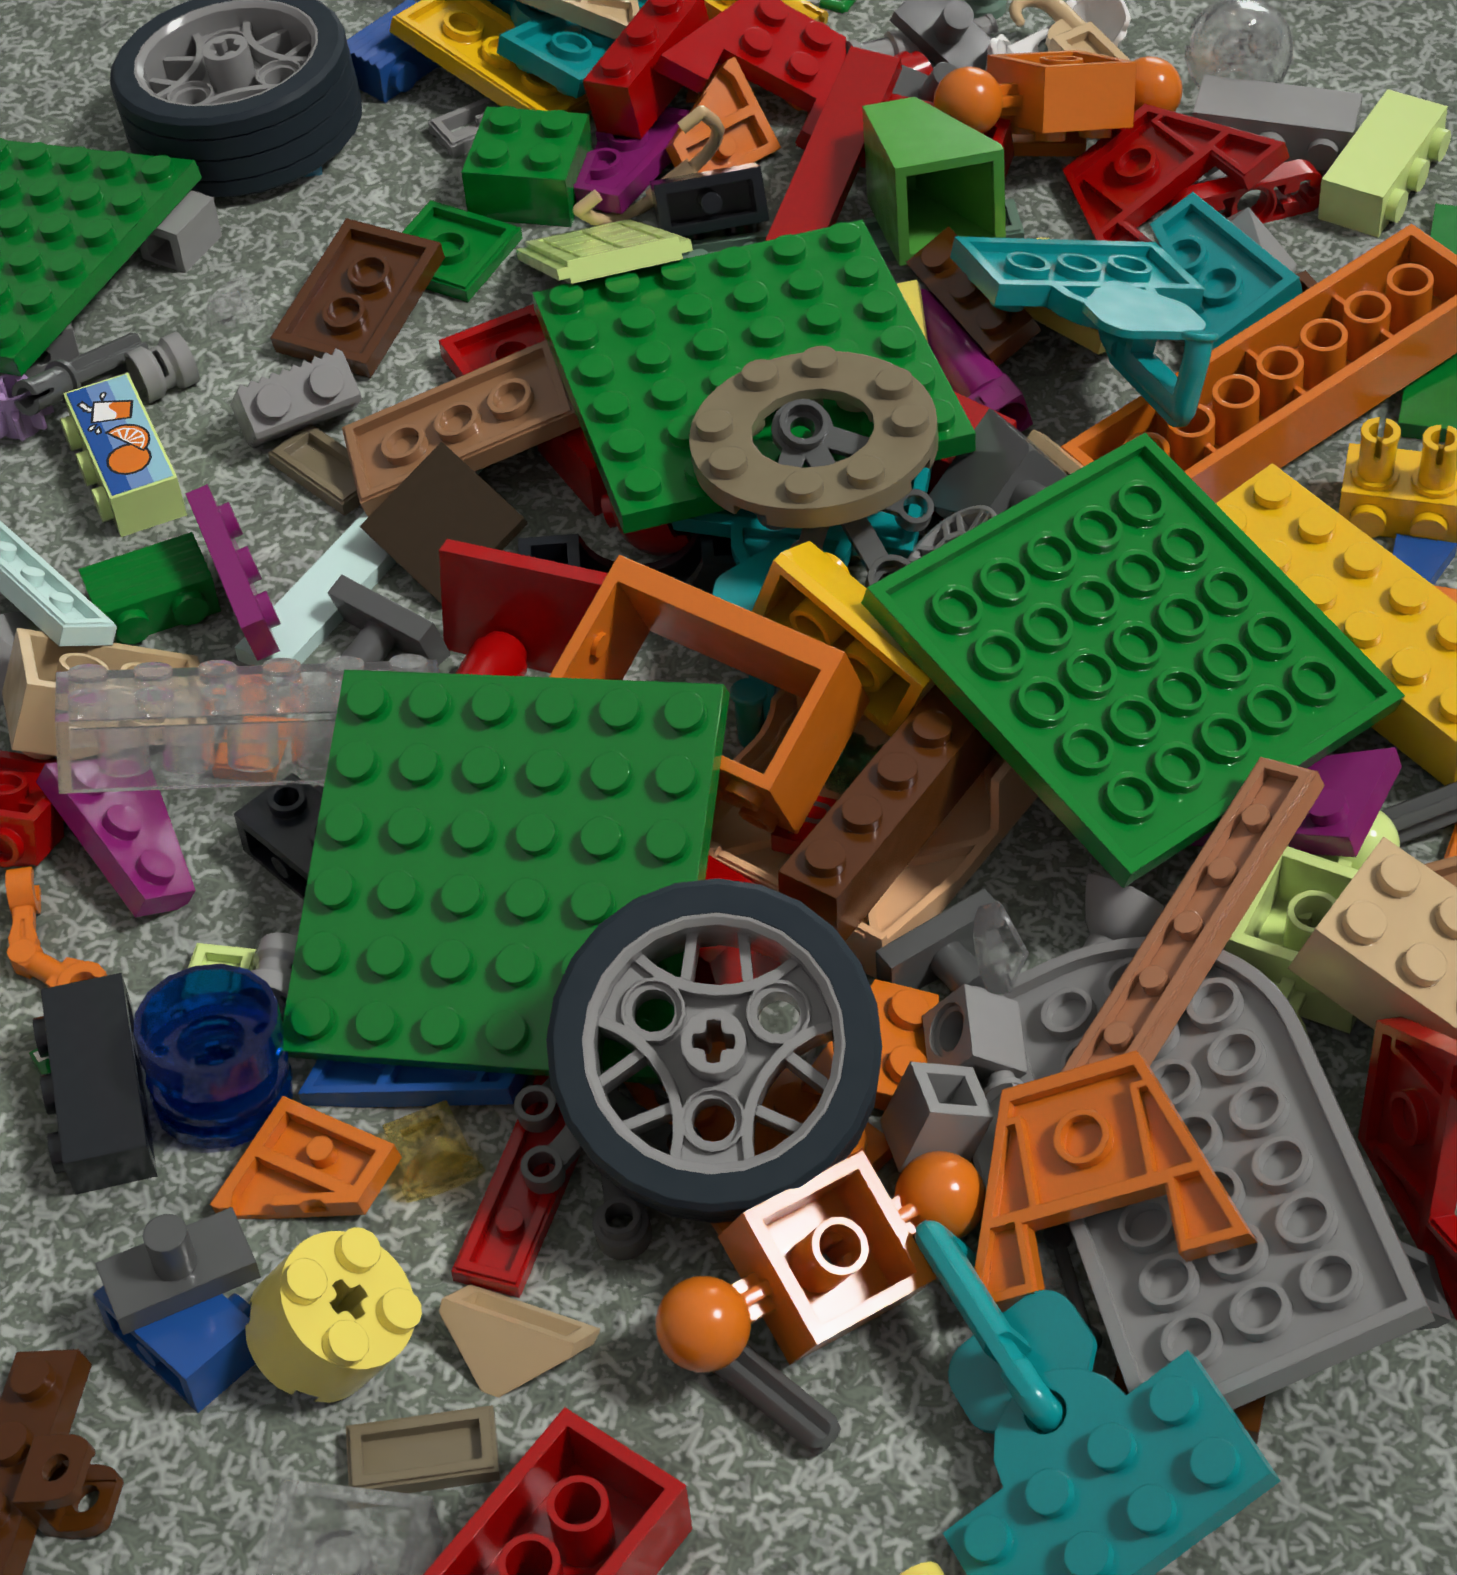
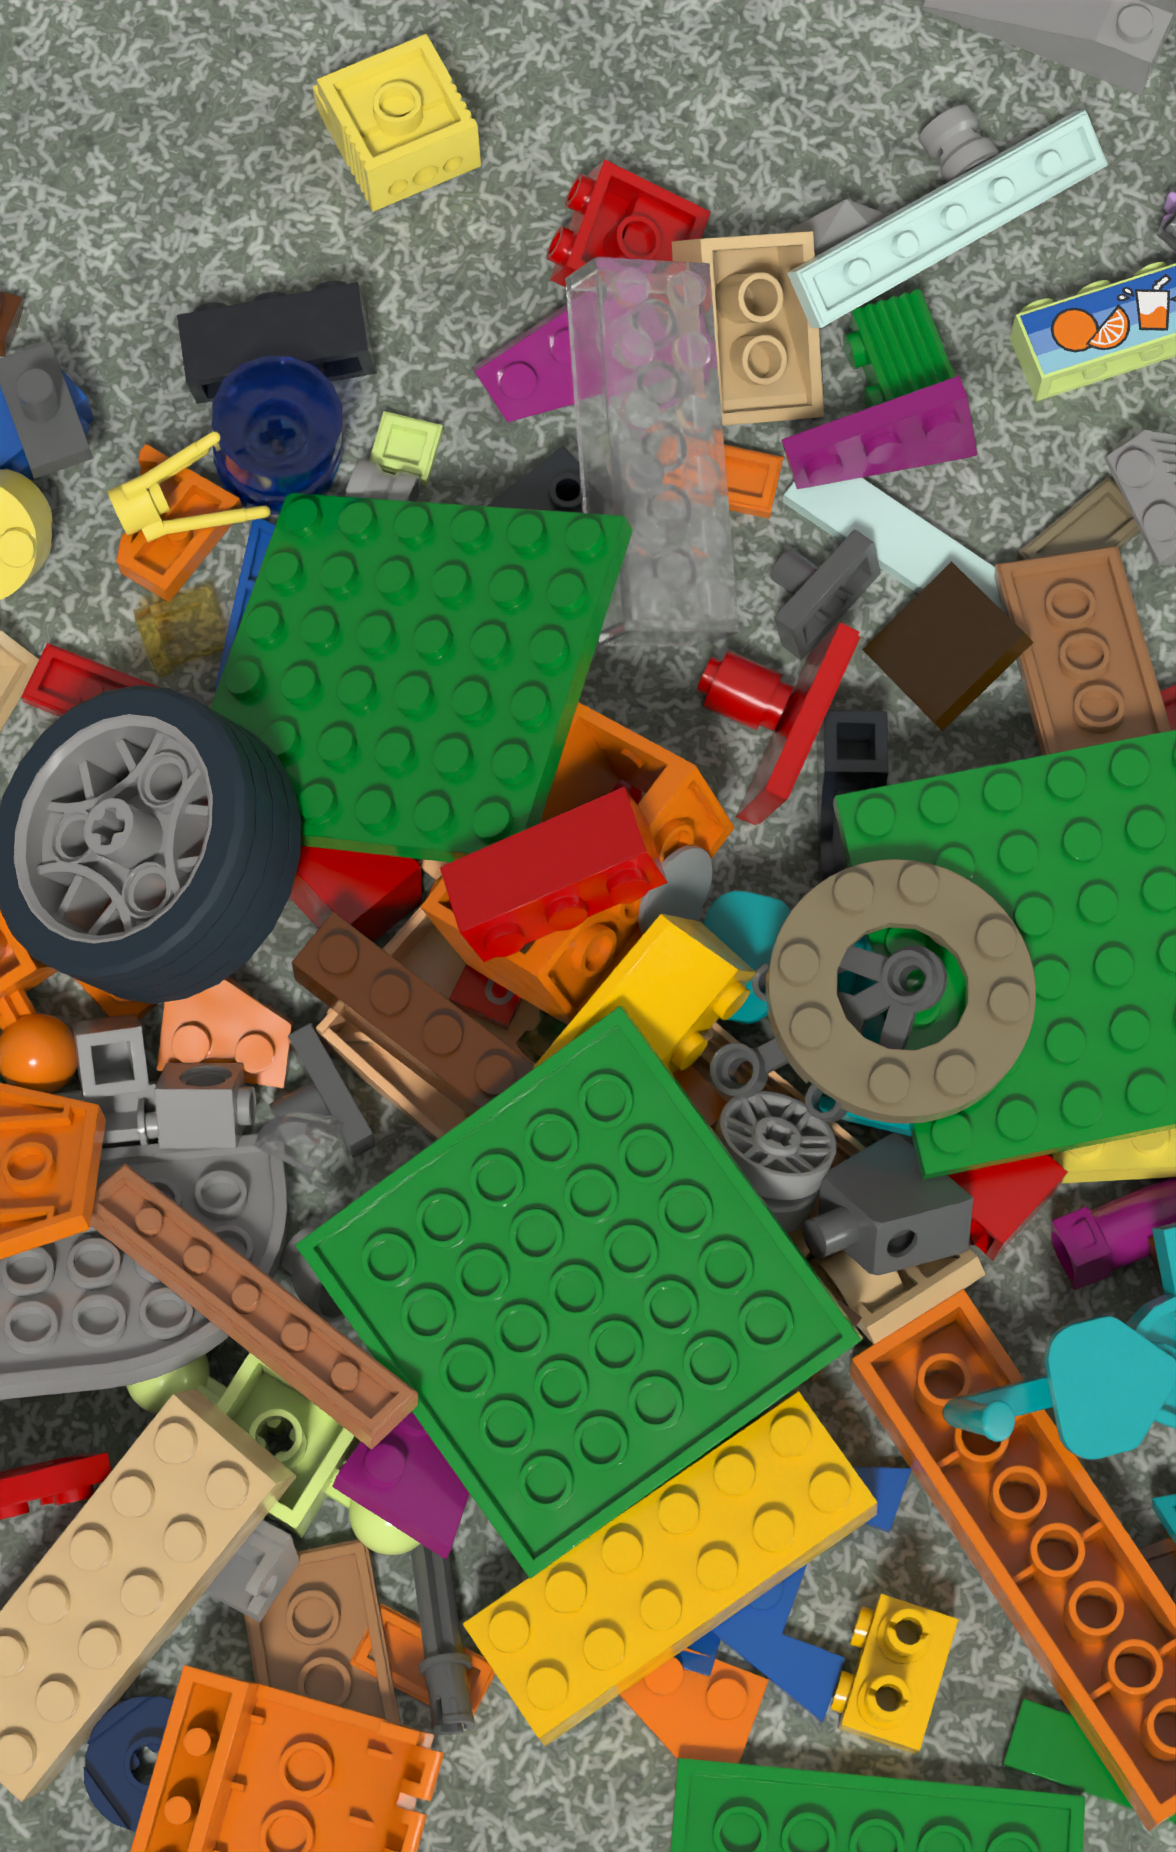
camera: 90 degrees right, 25 degrees up
orange piece [5,866,107,988] -> none
none -> light yellow plant [107,431,271,543]
none -> red brick [440,787,668,963]

